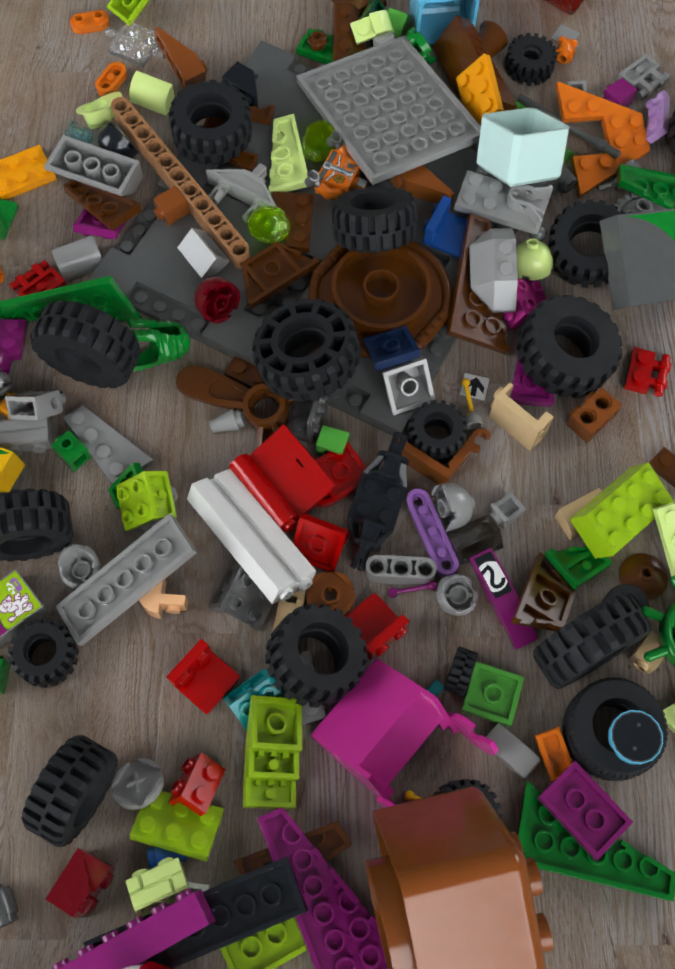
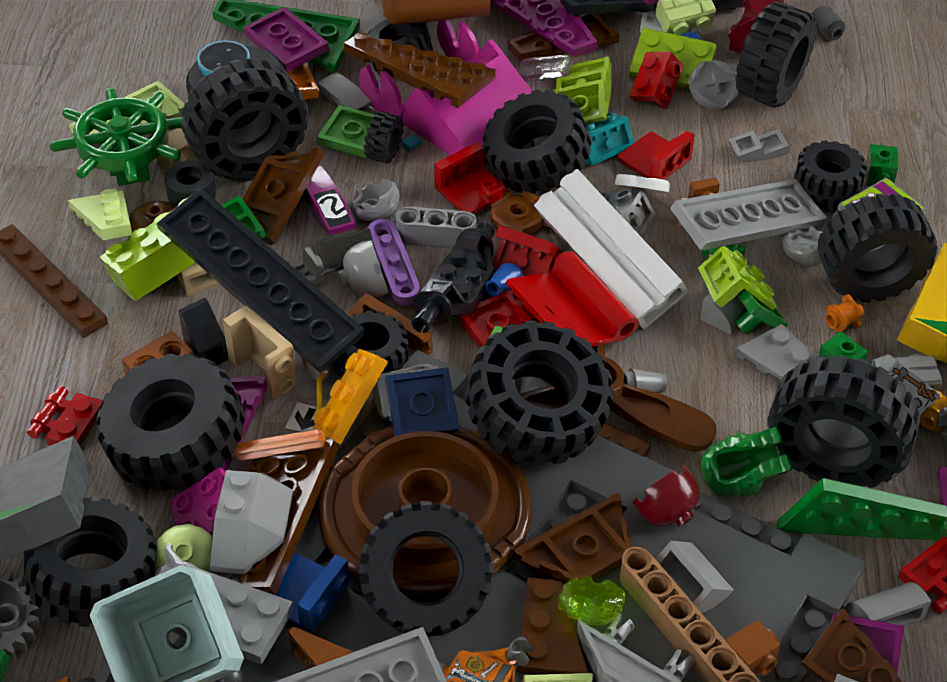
camera: 175 degrees left, 20 degrees down
none -> black plate [157,188,365,373]
none -> black slope [178,298,229,366]
none -> orange axle [235,429,326,461]
none -> light orange plate [313,349,388,445]
none -> reddish brown wing [344,33,496,108]
none -> red plate [477,178,505,203]
none -> blue cone [485,263,523,297]
none -> clear plate [518,55,572,82]
none -> white tile [615,174,670,193]
none -> dark orange plate [688,177,720,198]
none -> light grey slope [728,129,790,161]
none -> orange brick [825,294,864,332]

